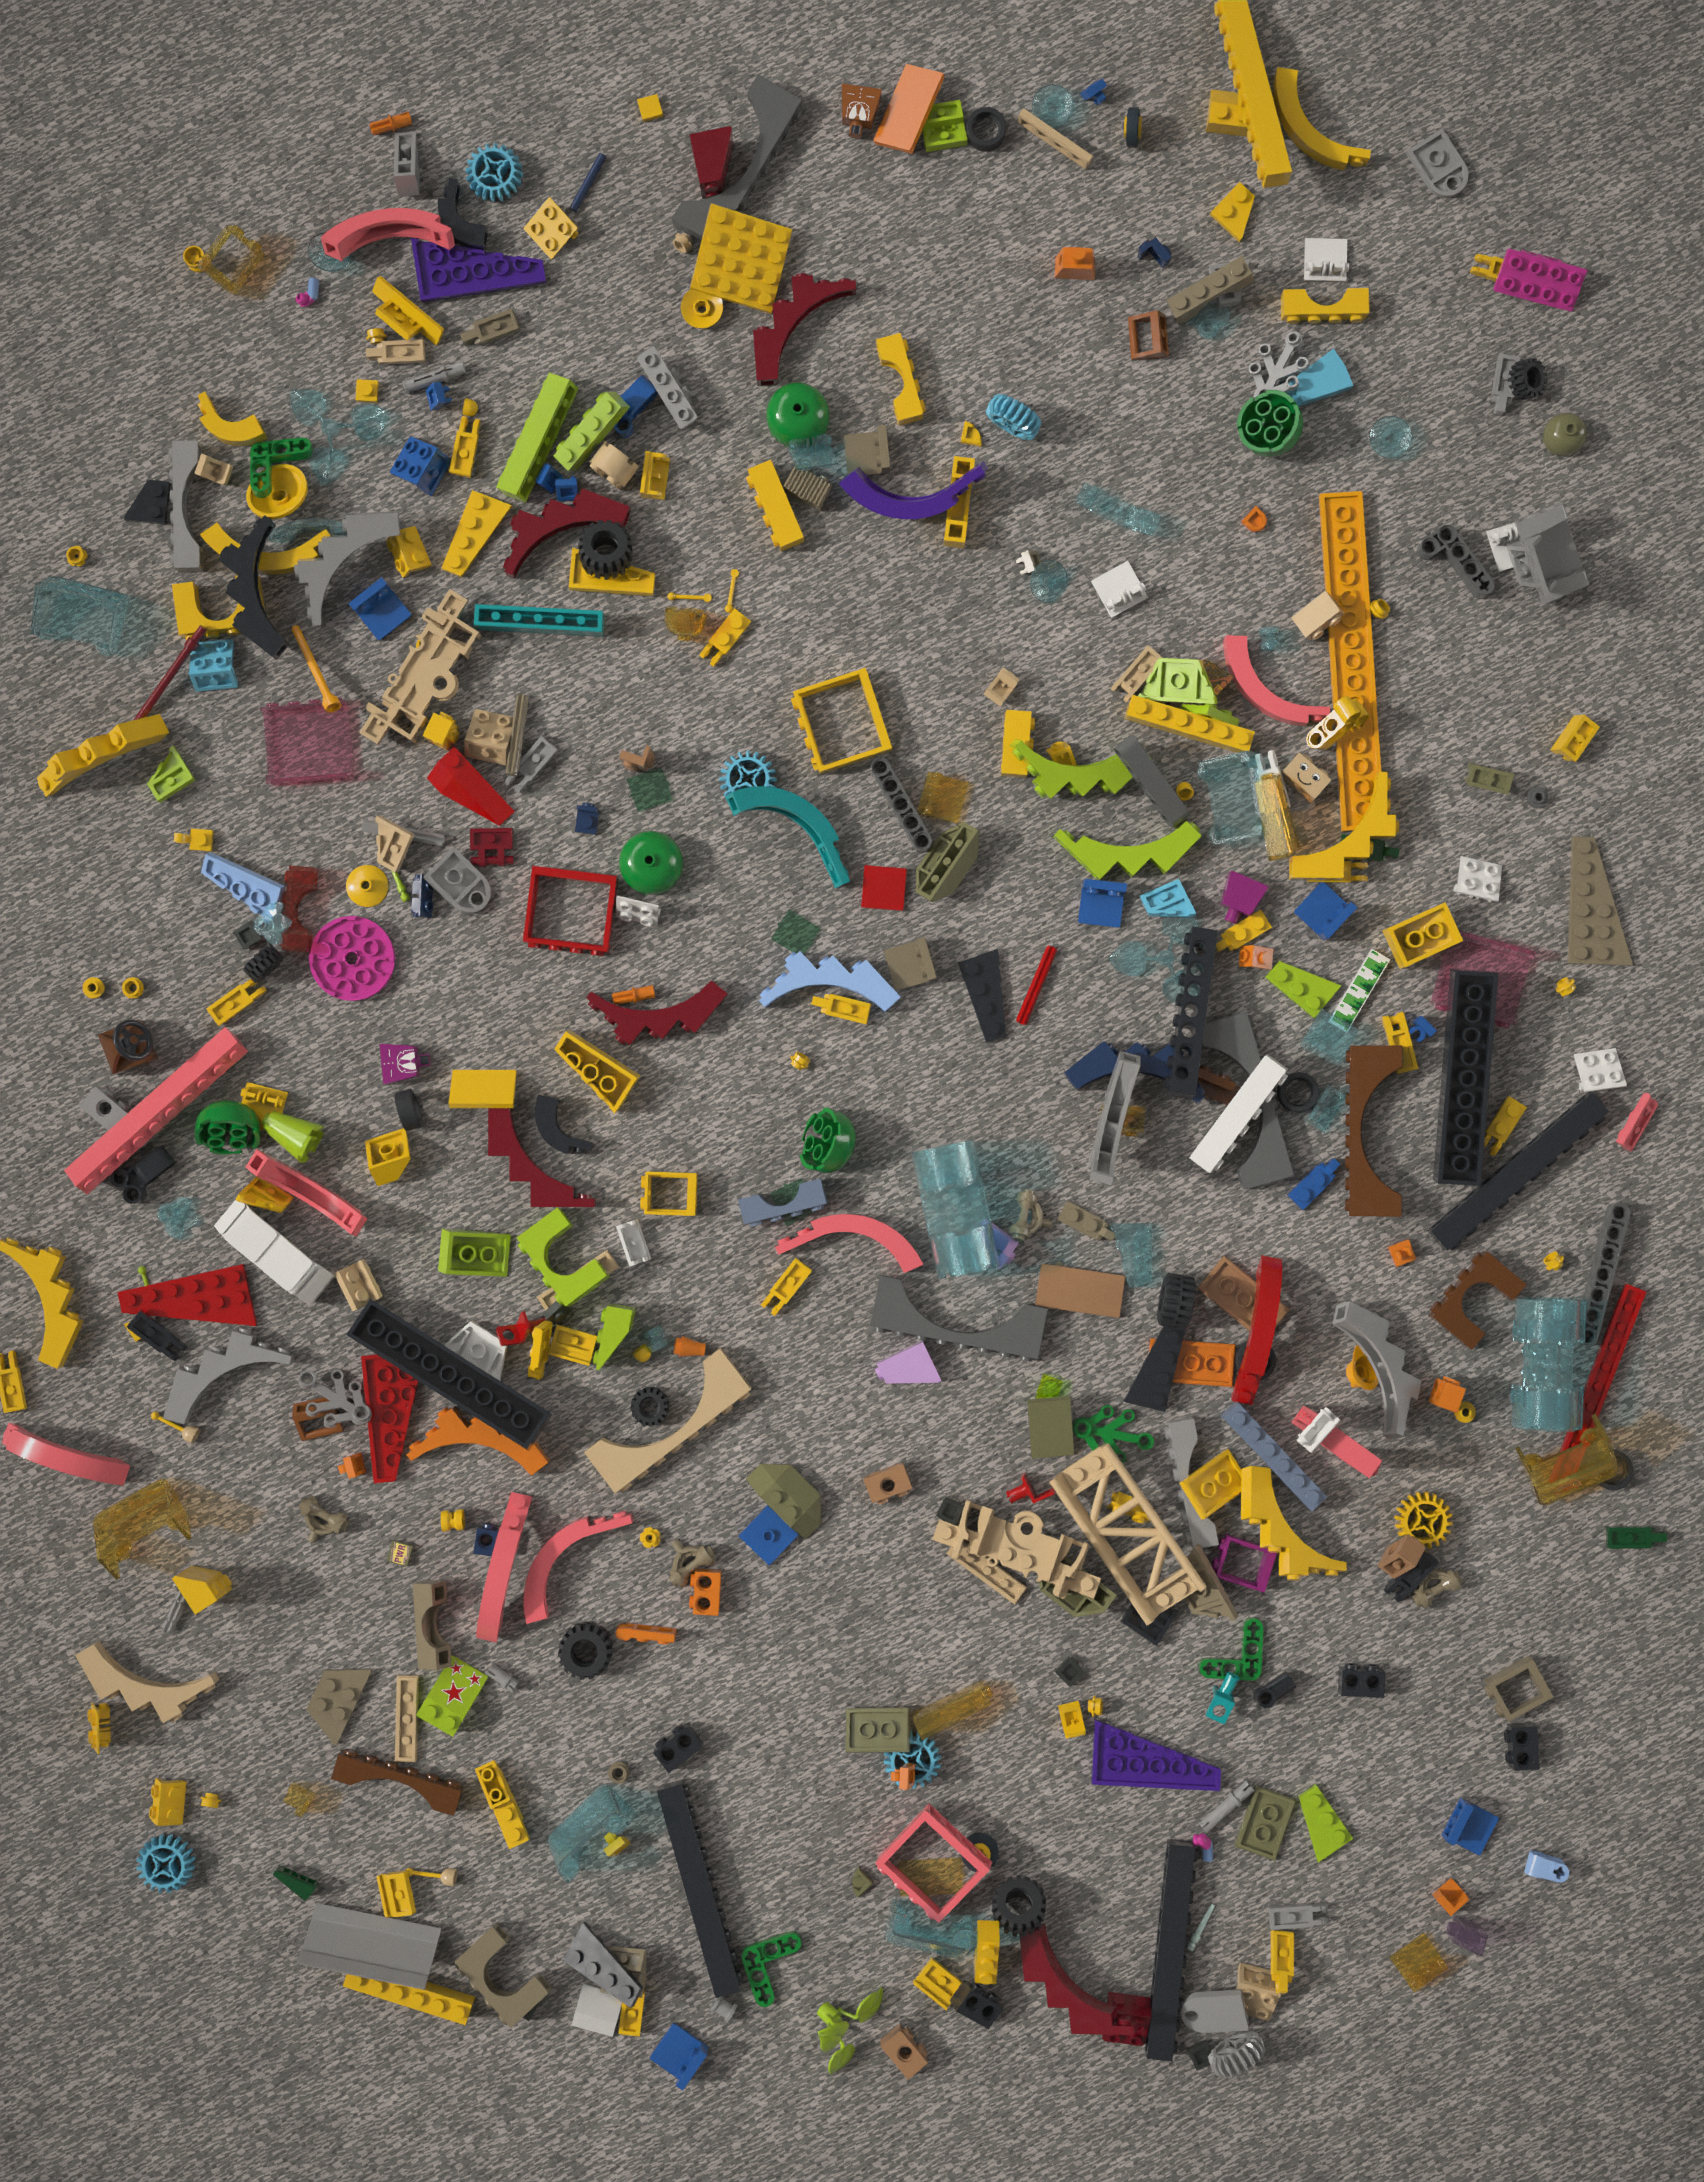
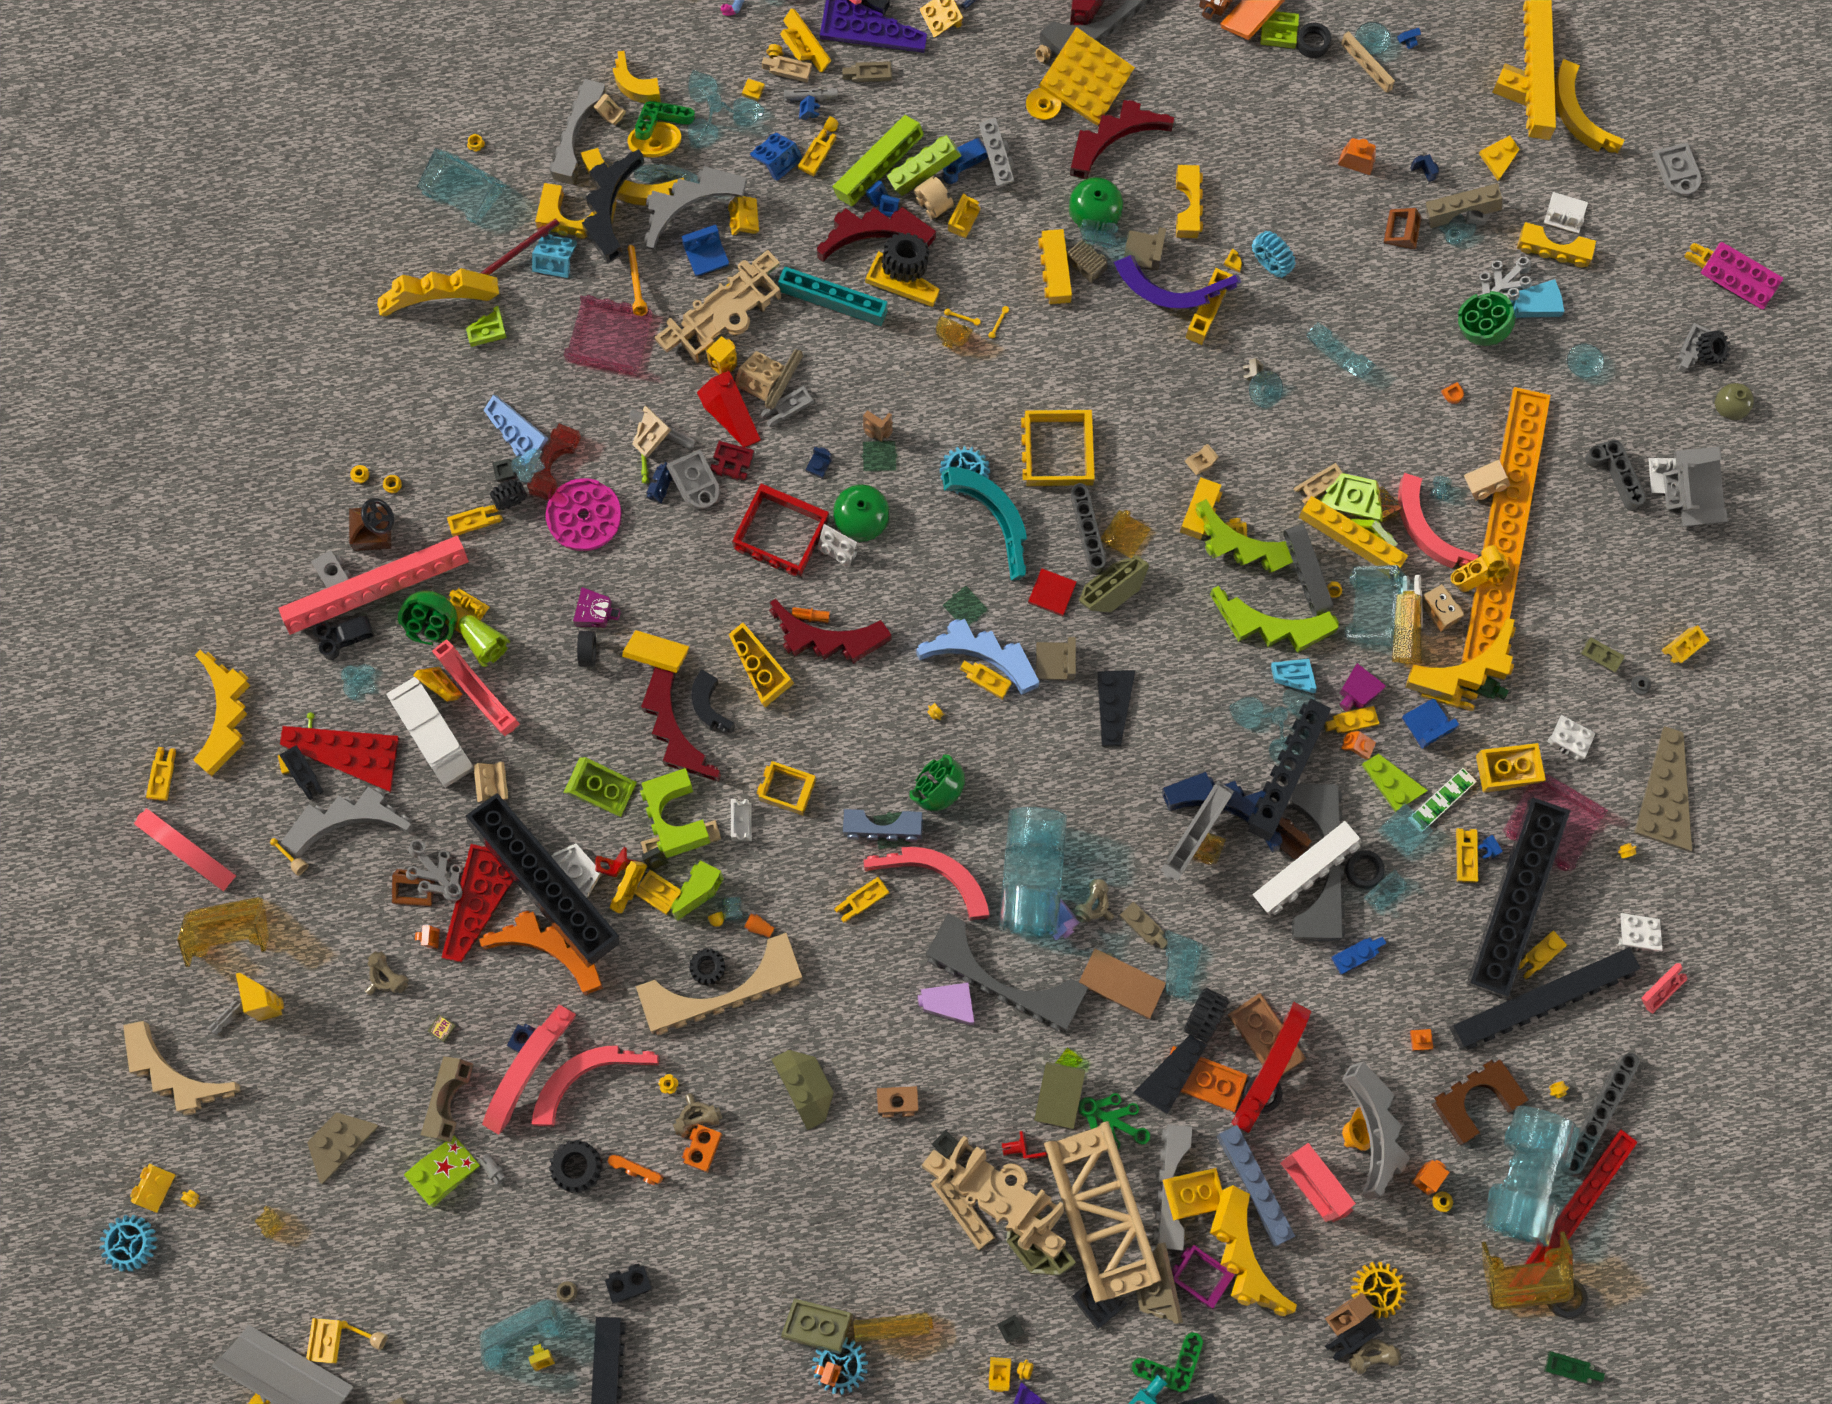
camera: 15 degrees right, 15 degrees down
yellow hinge [87,1703,111,1754] -> none
black wing [124,480,171,525] -> none
yellow plate [174,828,213,852] -> none
dark green slope [273,1865,319,1901] -> none
reddish brown arch [331,1748,464,1816] -> none
yellow dish [346,865,388,907] -> none
yellow slope [365,1128,411,1186] -> none
tan tile [395,1675,419,1762] -> none
yellow wing [441,490,512,577] -> none
yellow wheel [441,1509,465,1532] -> none
yellow slope [475,1760,530,1849] -> none
yellow hinge [700,608,751,667] -> none
blue plate [739,1505,799,1565] -> none
red axle [1016,945,1057,1025] -> none
blue bracket [1078,879,1127,928] -> none
white hinge [1091,561,1148,618] -> none
yellow hinge [1107,1491,1154,1524] -> none
black wheel [1124,107,1142,148] -> none
white hinge [1297,1407,1341,1453] -> none
reddish brown arch [1345,1045,1403,1217] -> none
yellow plate [1370,599,1390,619] -> none

